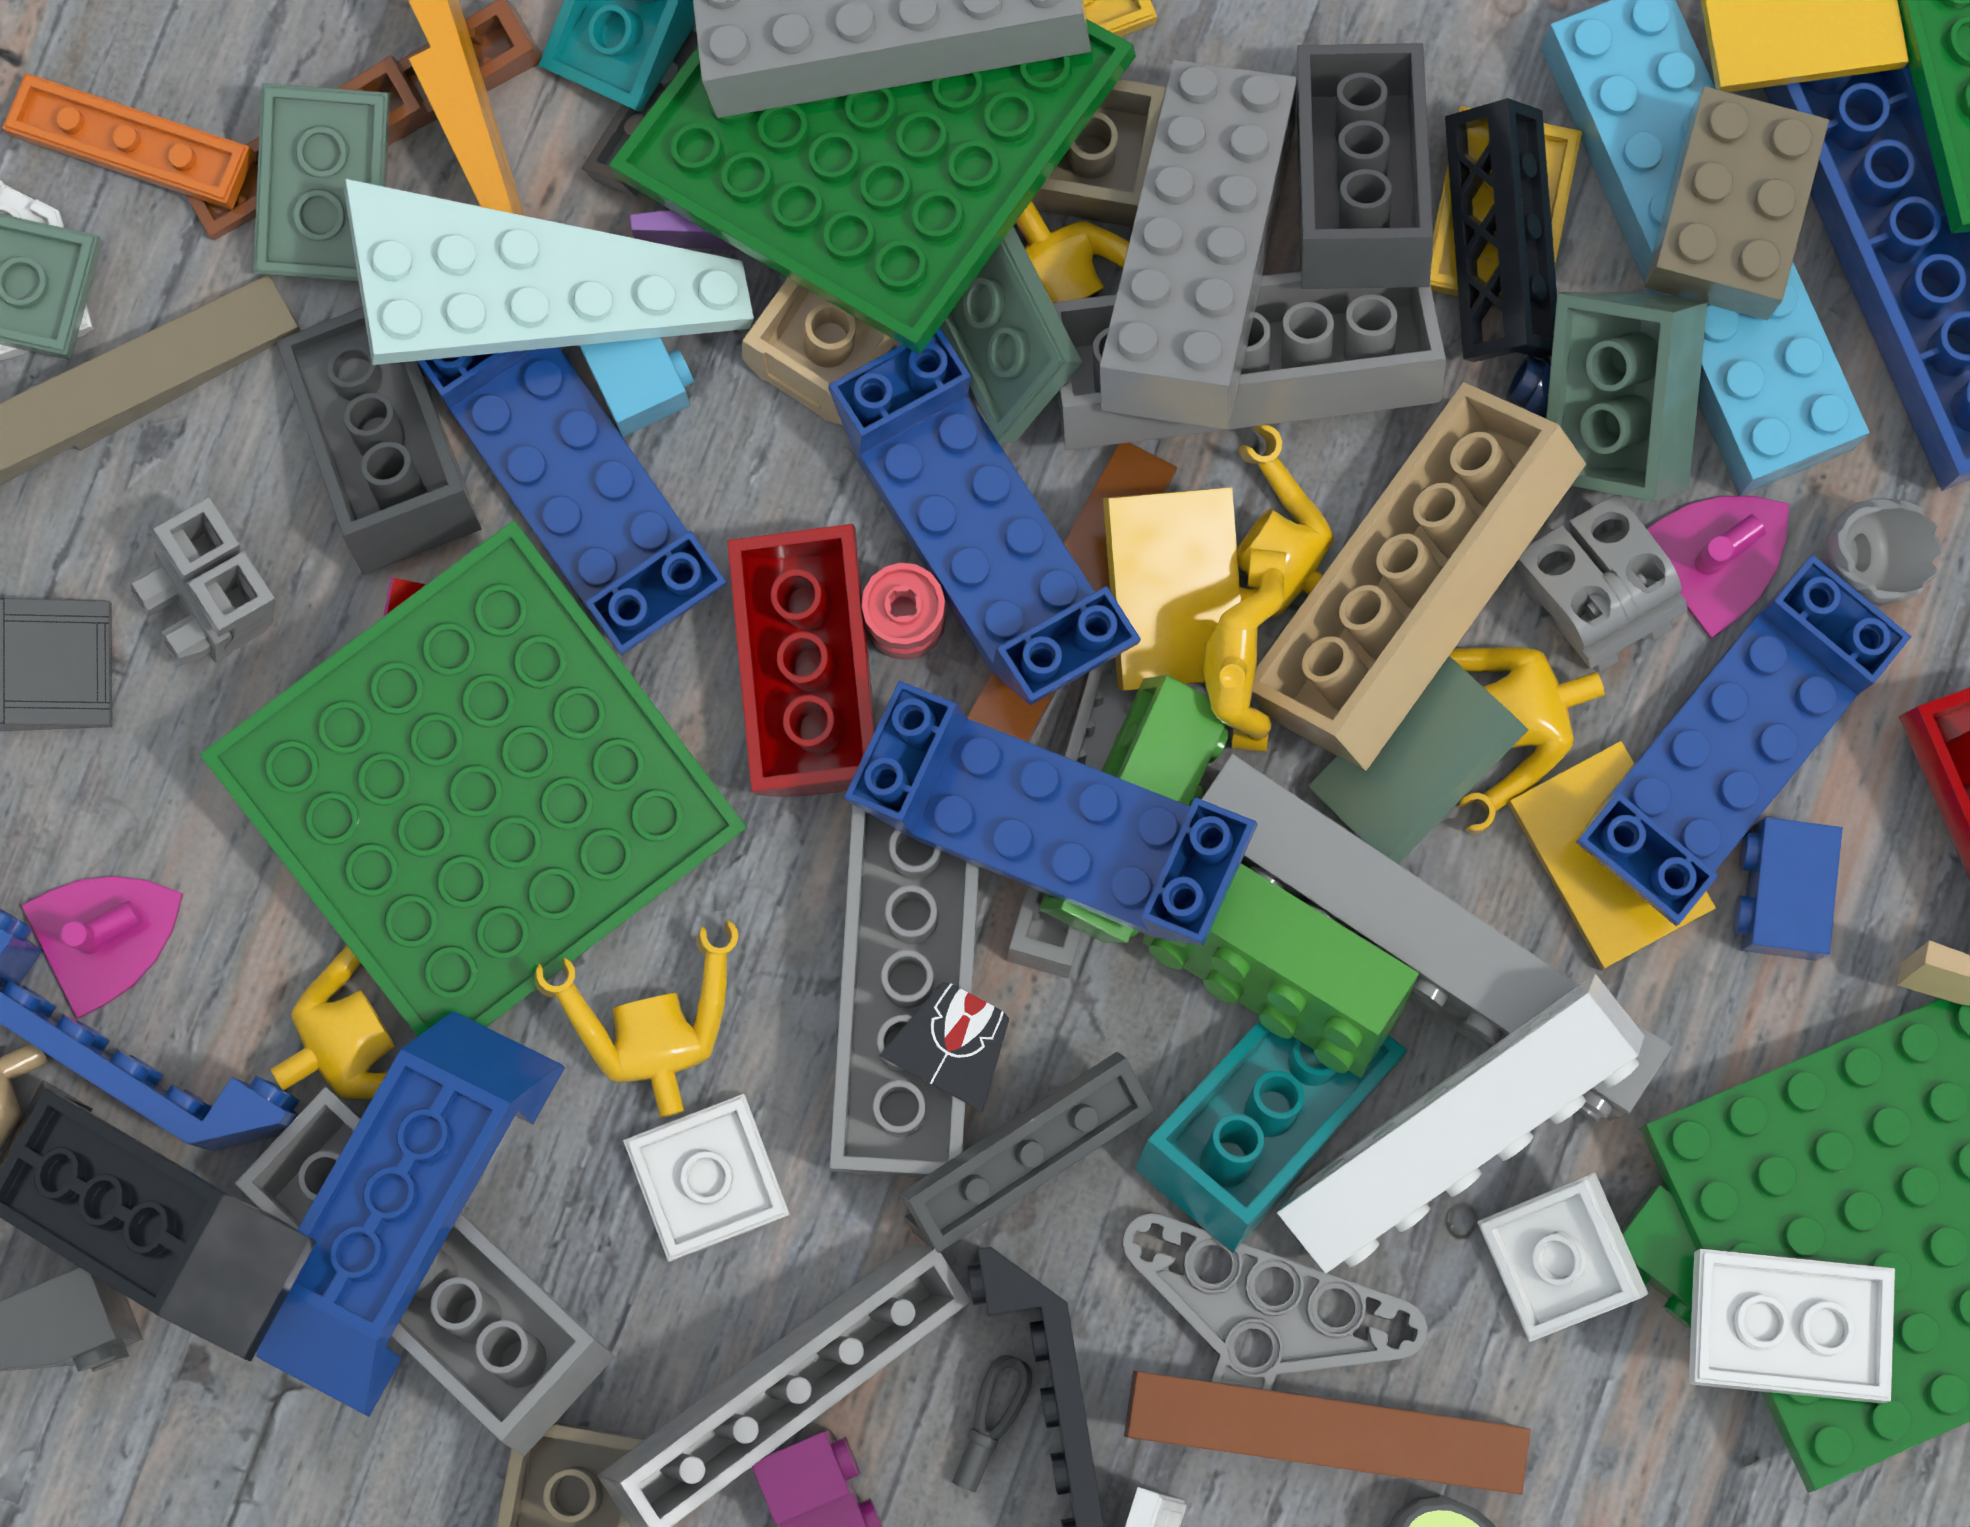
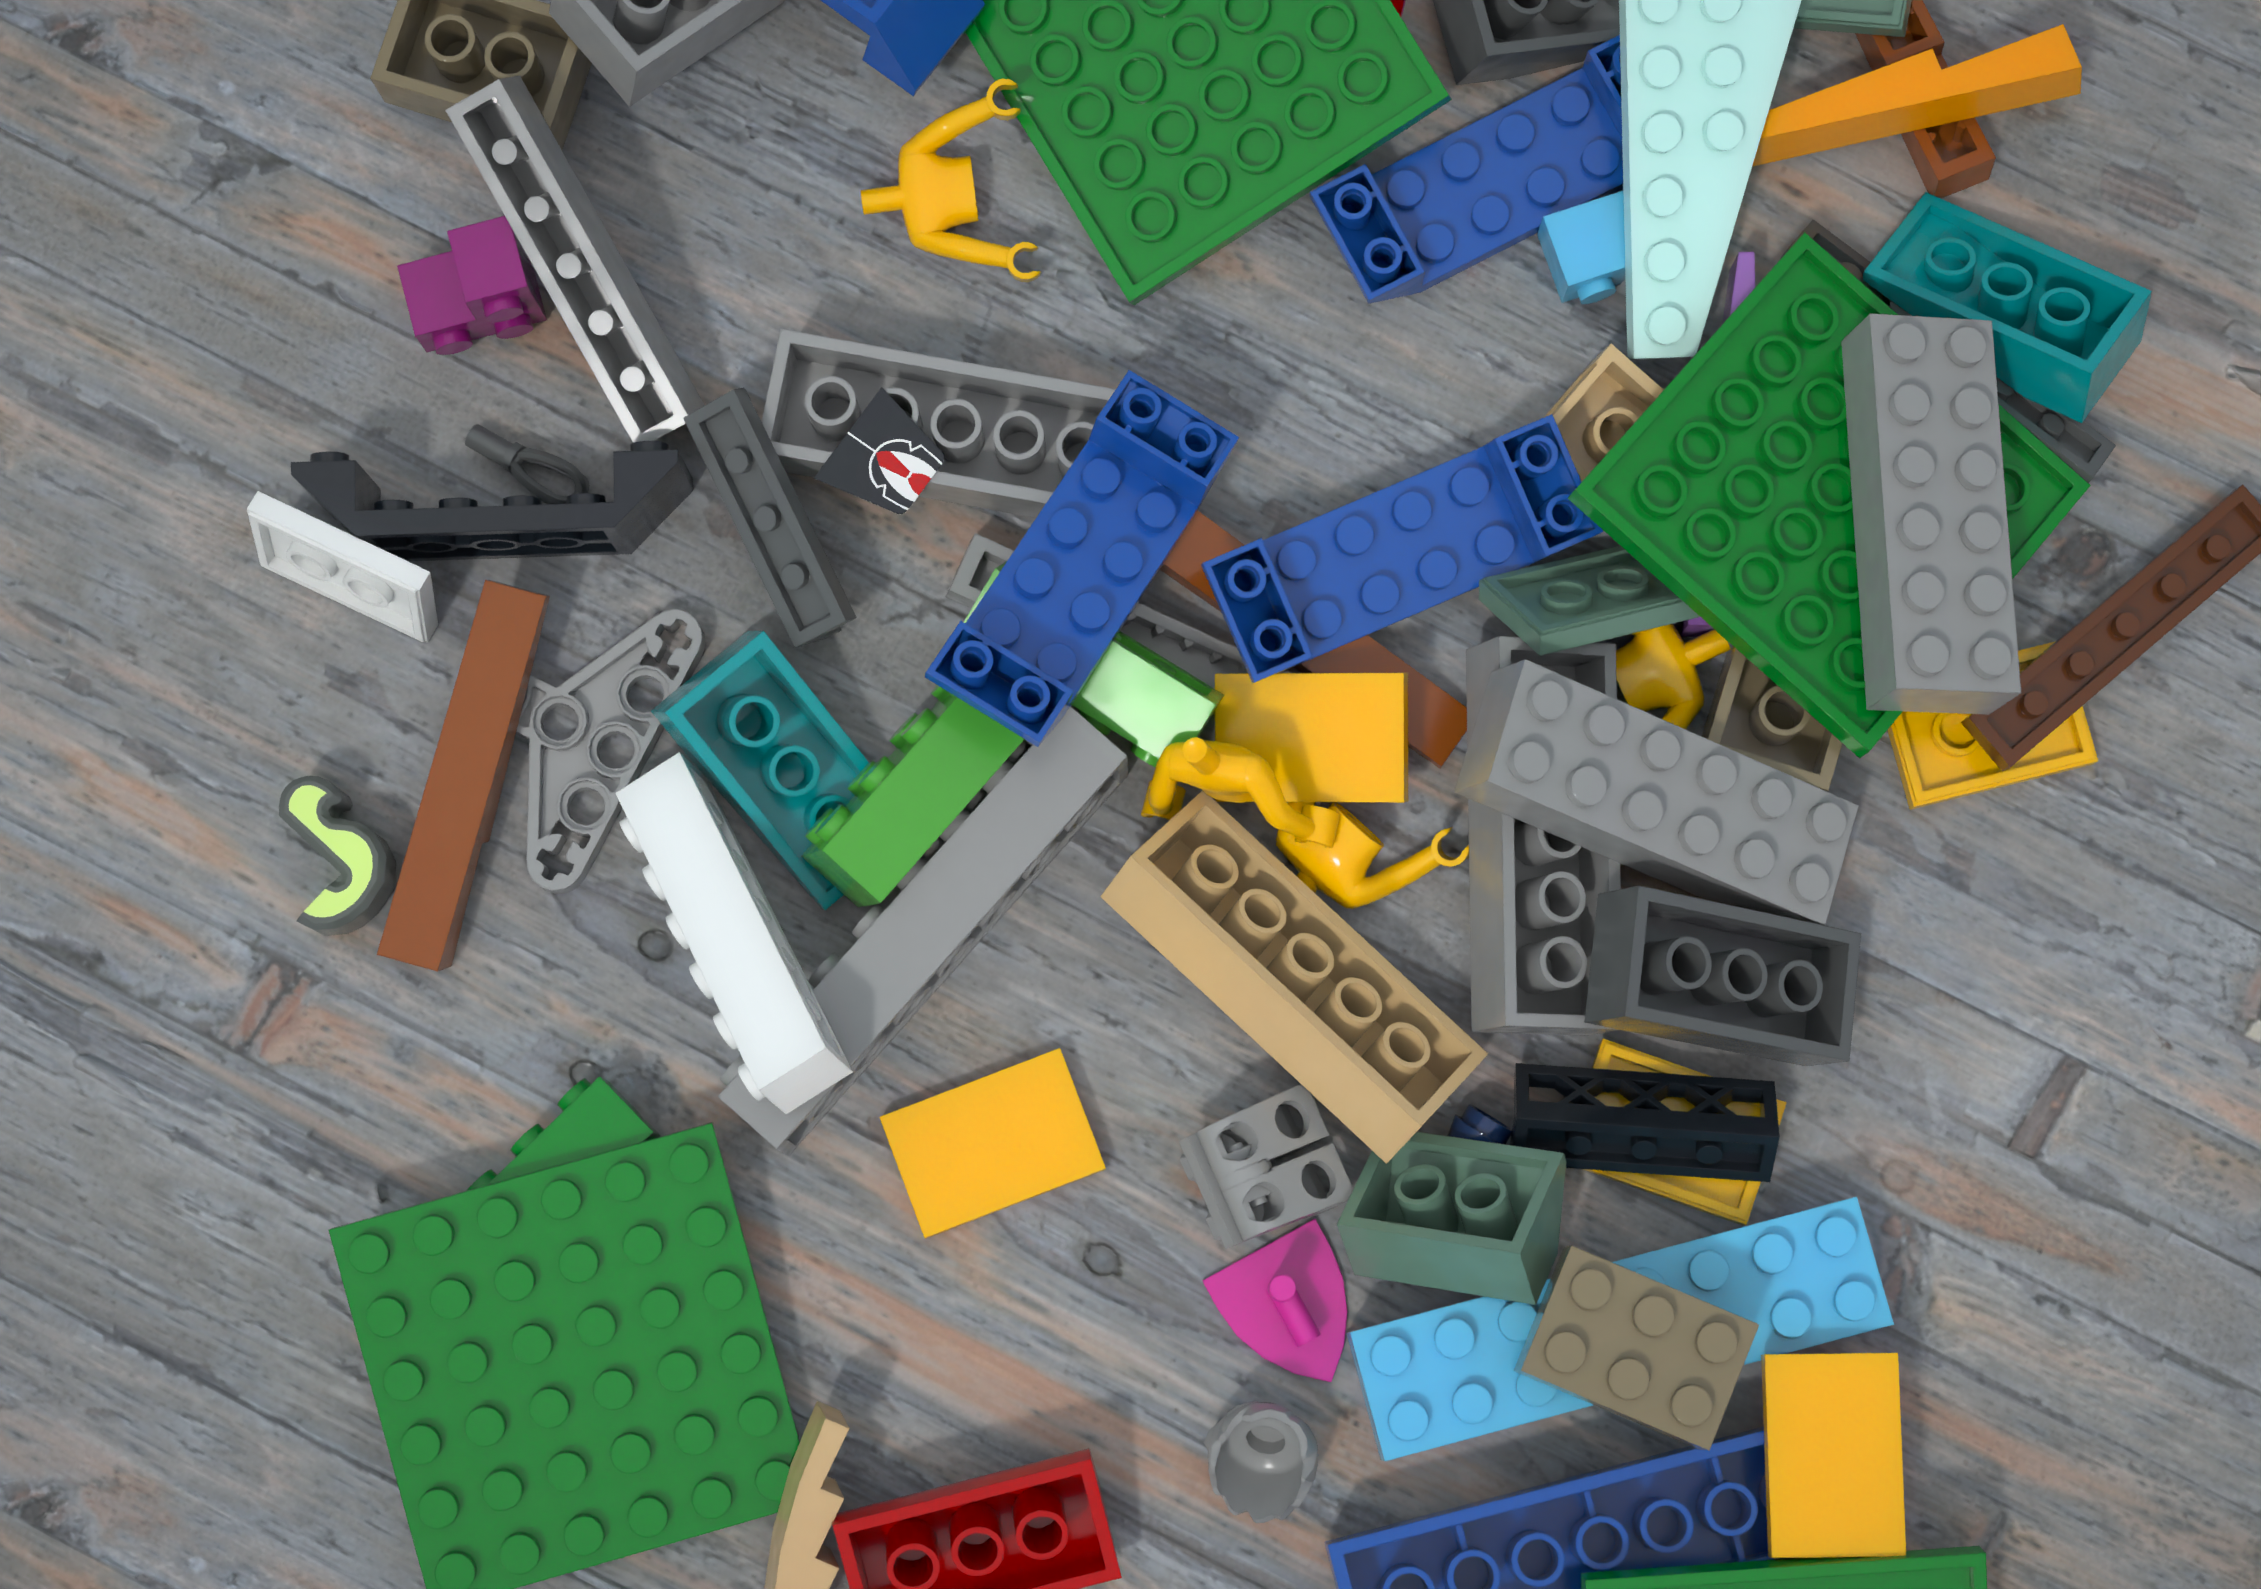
camera: 100 degrees right, 0 degrees up
white tile [623,1094,791,1262] -> none
red brick [727,524,876,797] -> none
coral wheel [861,563,946,660] -> none
sand green tile [1308,656,1528,864] -> none
yellow piece [1449,647,1605,834] -> none
white tile [1477,1173,1648,1342] -> none
blue slope [1576,554,1912,926] -> none
white tile [1689,1249,1895,1403] -> none
blue brick [1733,817,1843,961] -> none

